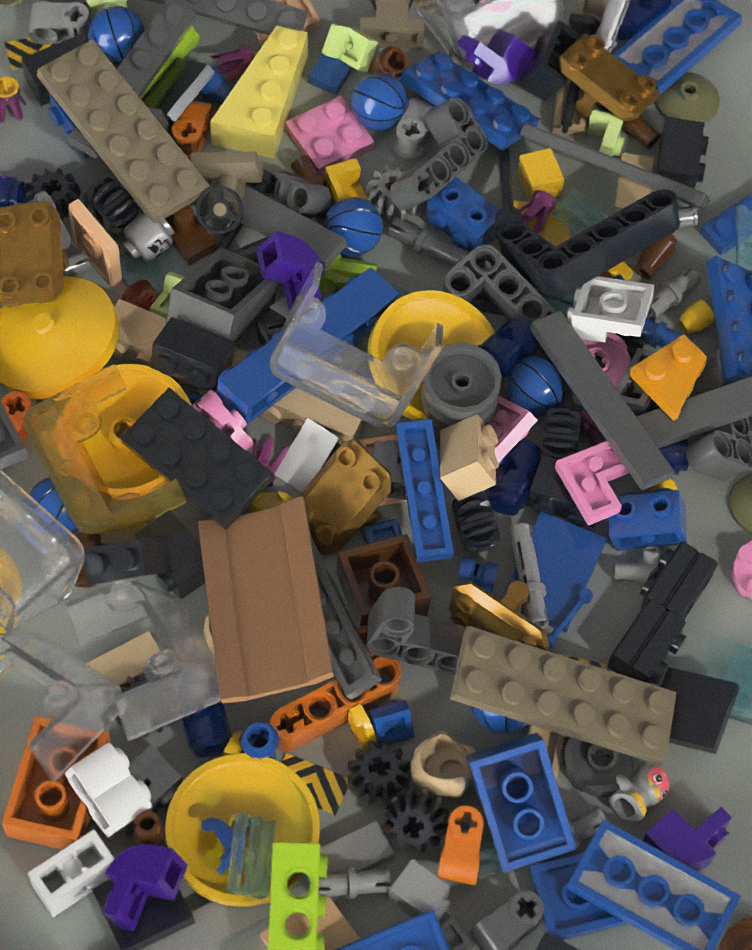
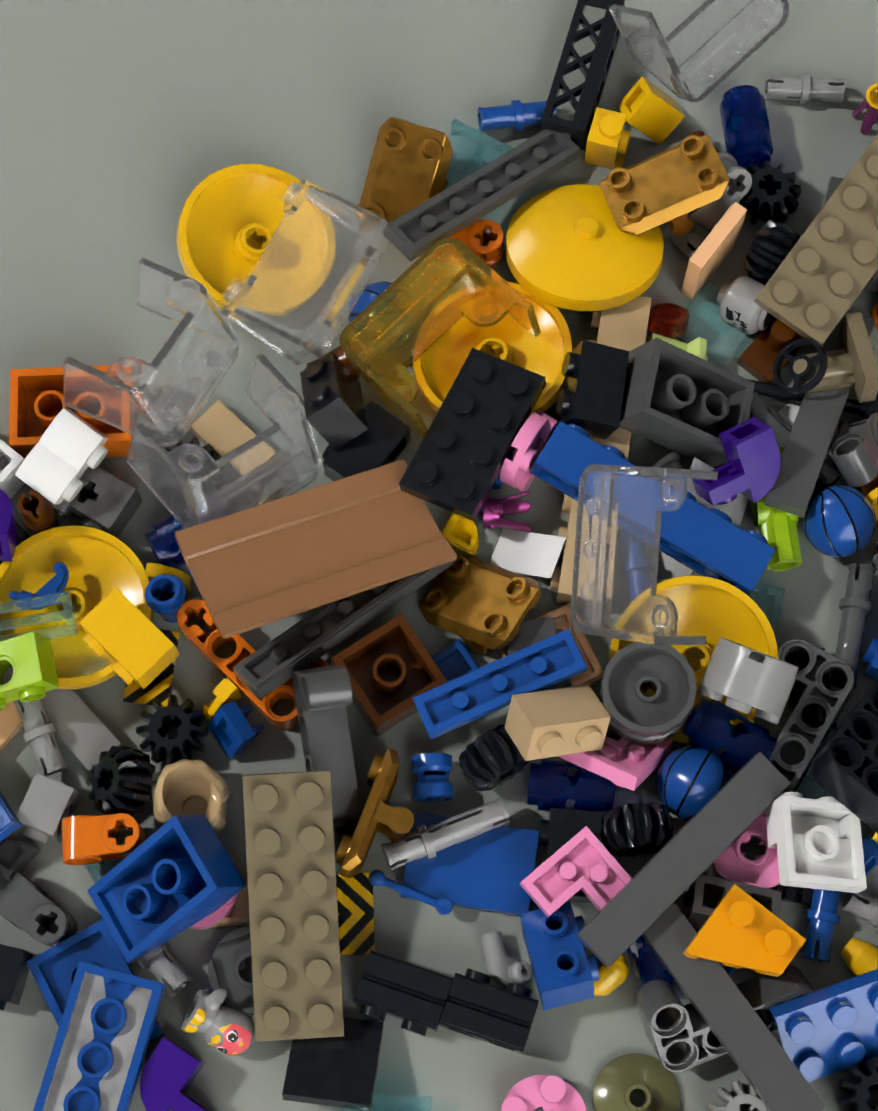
camera: 80 degrees right, 10 degrees up
none -> yellow brick [79,587,180,690]
none -> light grey brick [697,637,799,724]

